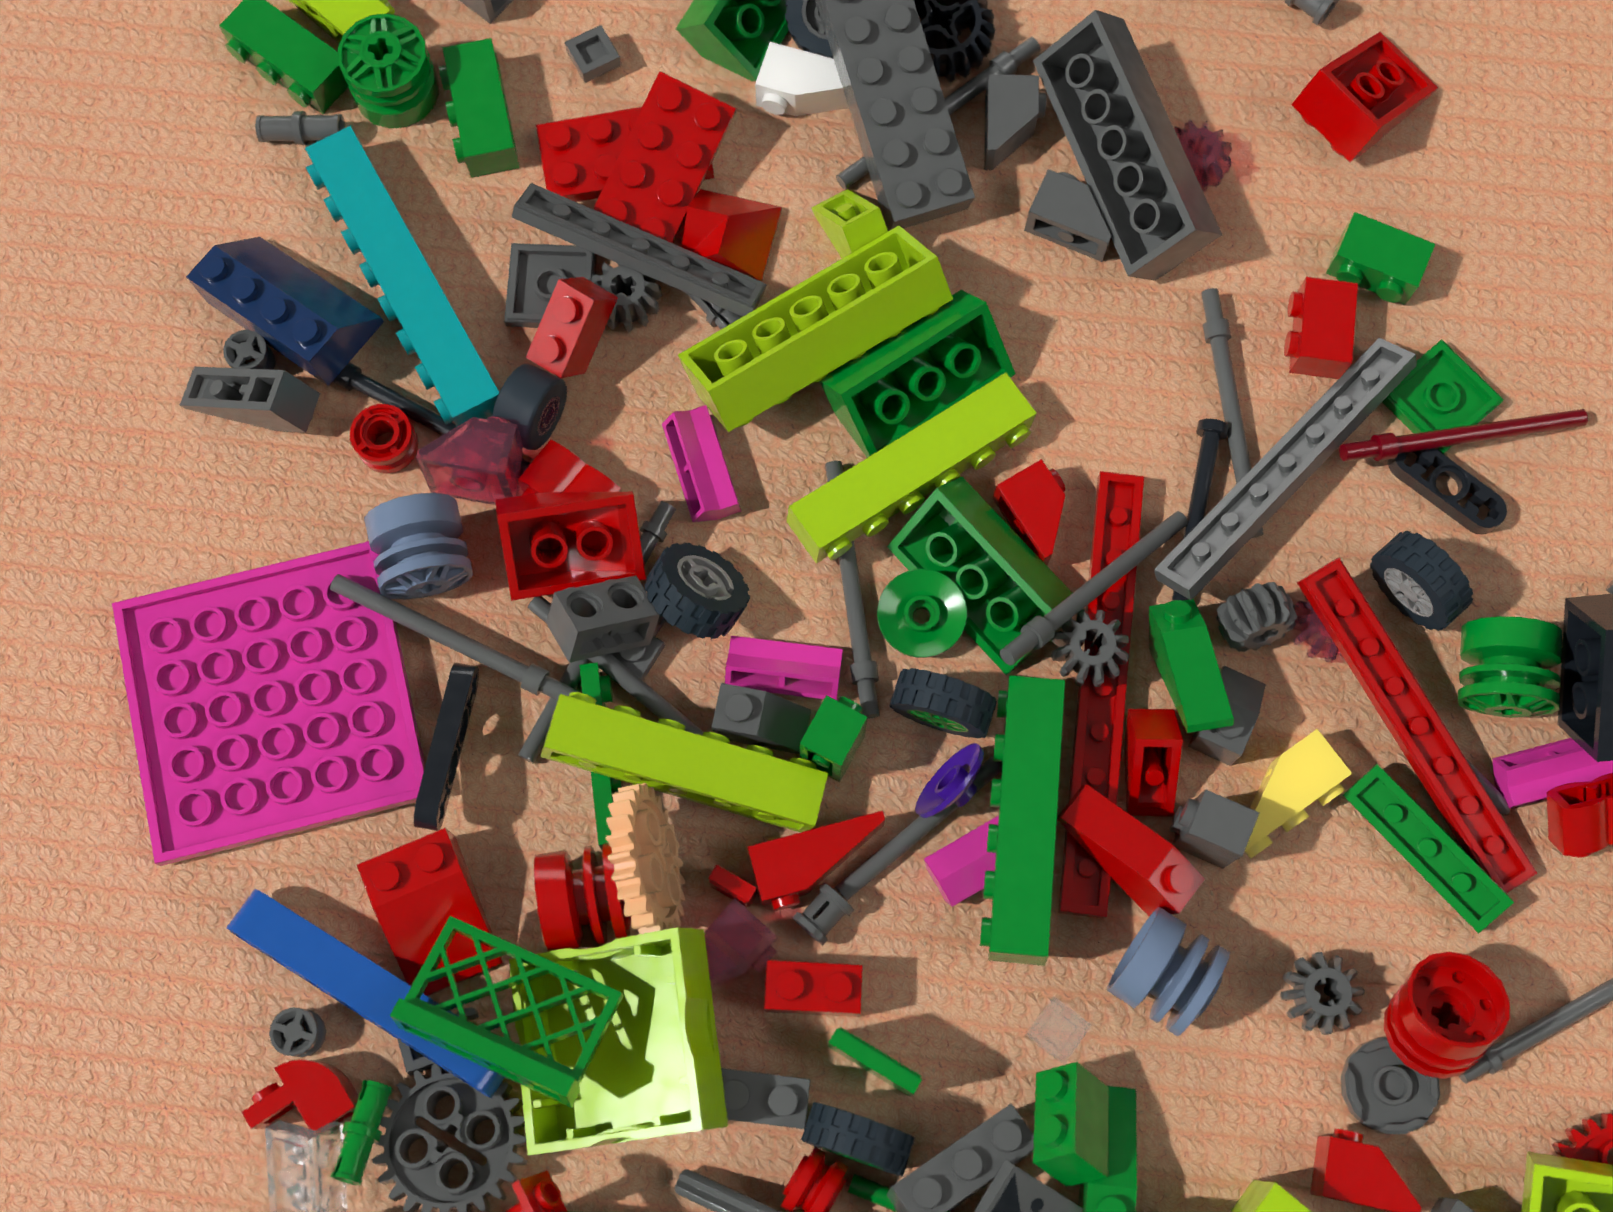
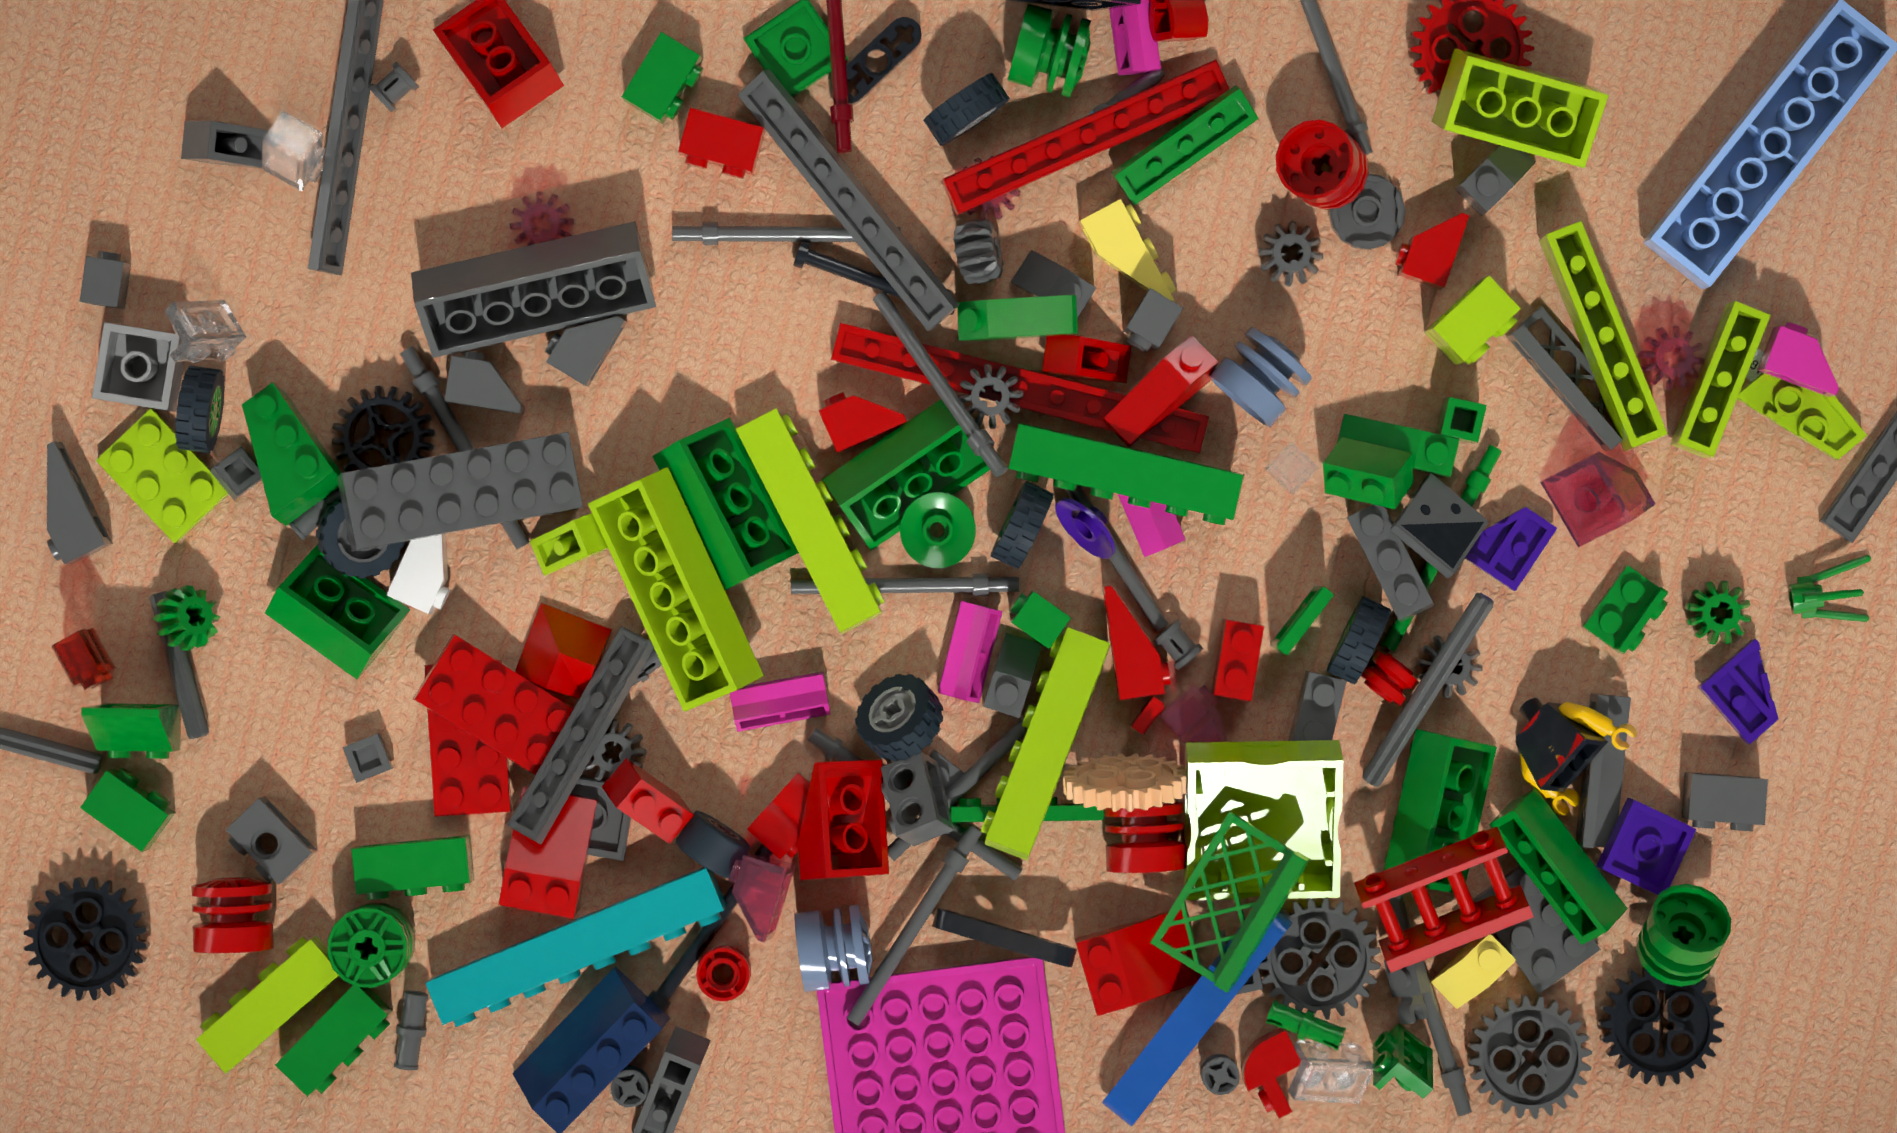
camera: 85 degrees left, 15 degrees up
none -> red slope [498,786,598,919]

